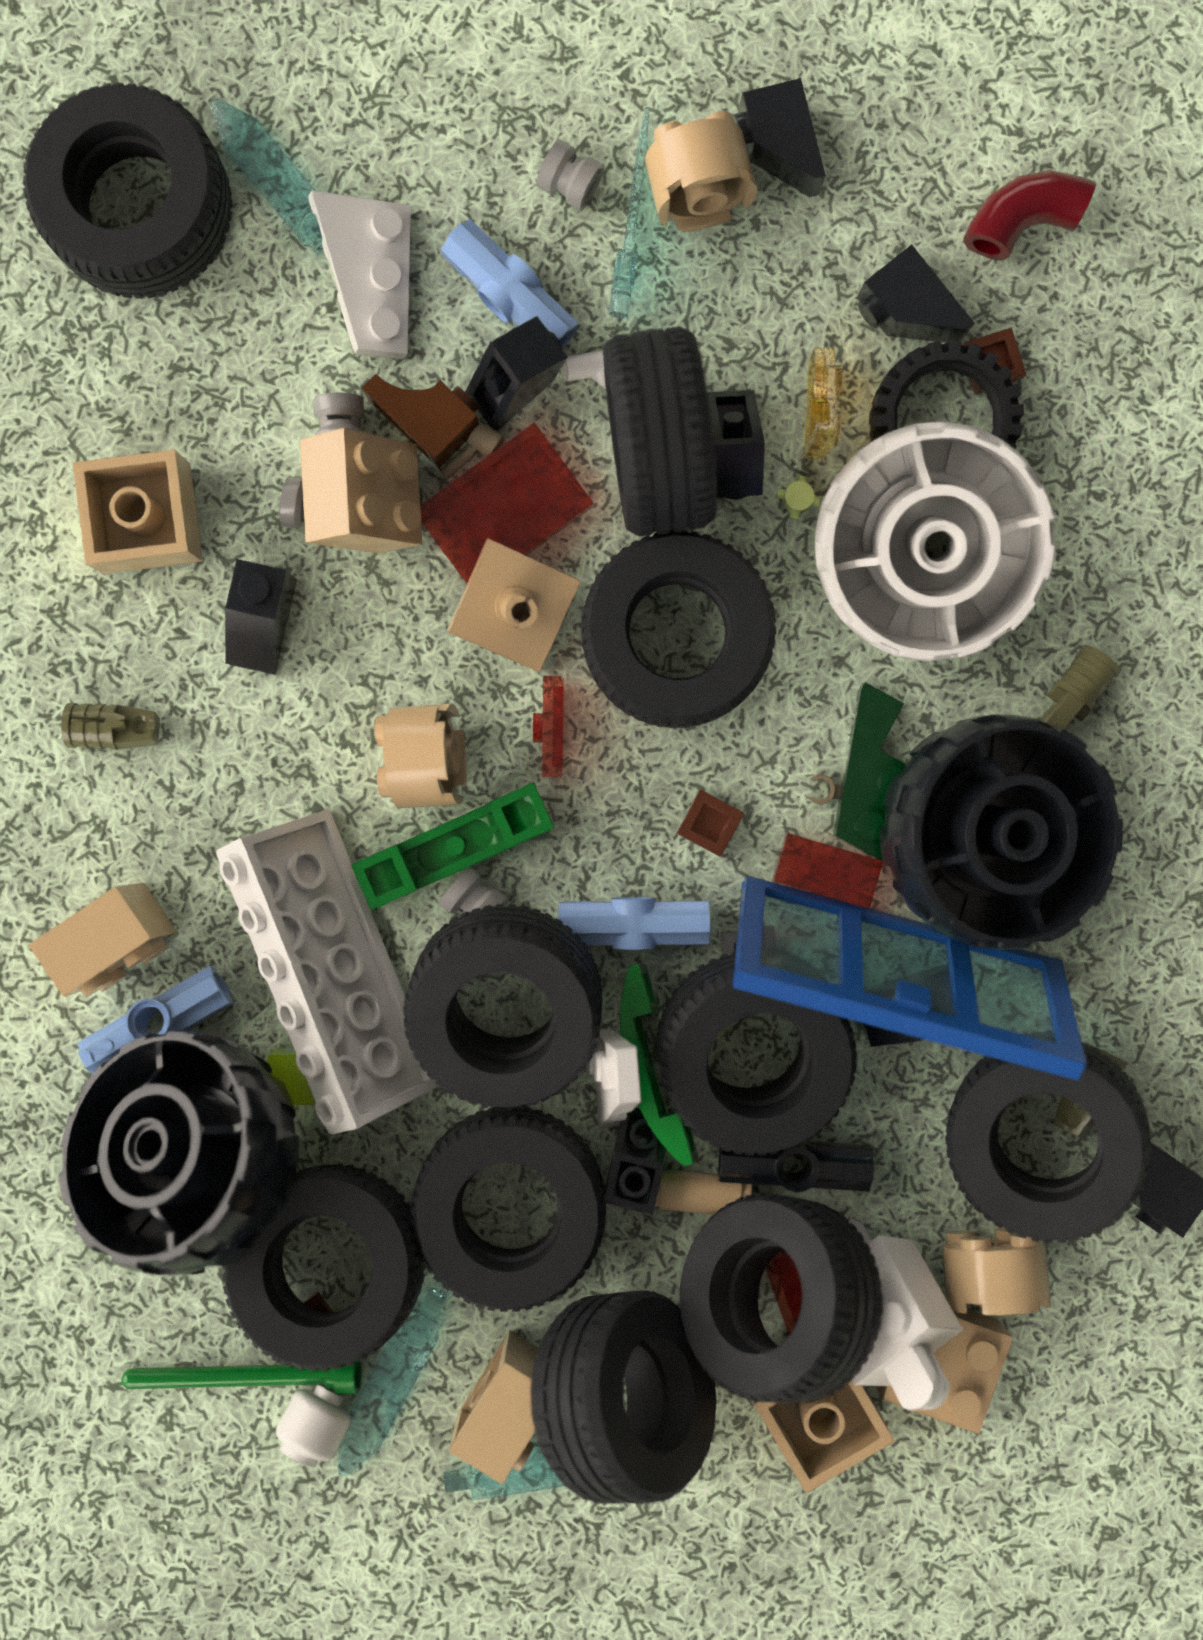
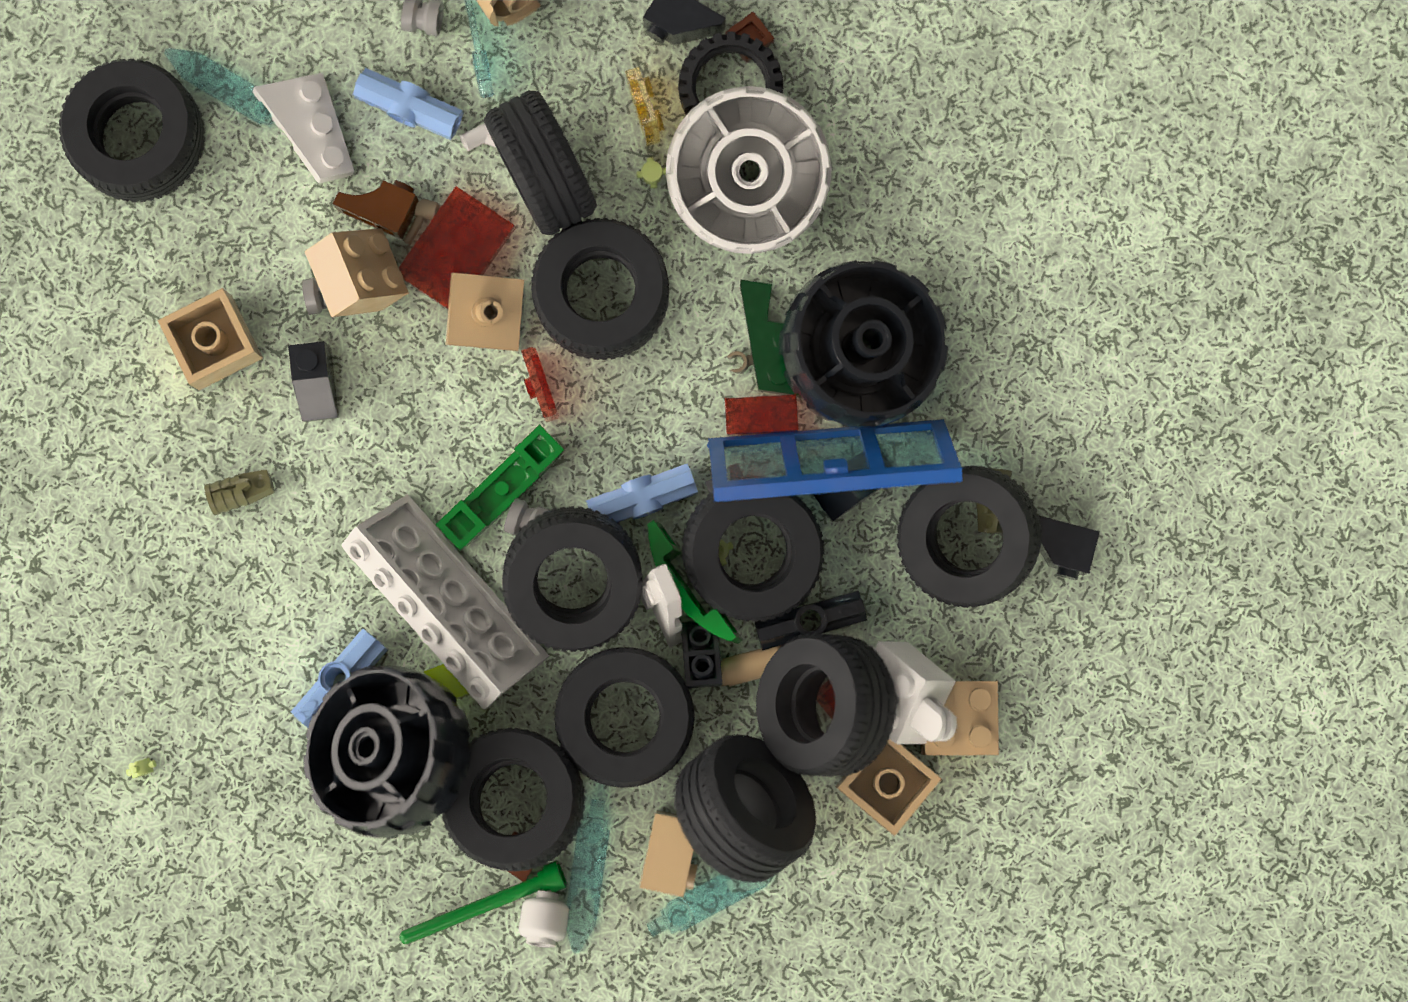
camera: 15 degrees left, 5 degrees down
tan brick [28,883,177,997] -> none
light grey wheel [313,392,364,435] -> none
tan brick [374,703,467,809] -> none
black slope [465,316,567,430] -> none
copper plate [676,789,744,857] -> none
black slope [707,390,765,500] -> none
tan brick [942,1228,1051,1315] -> none
olive hinge [1040,645,1121,729] -> none

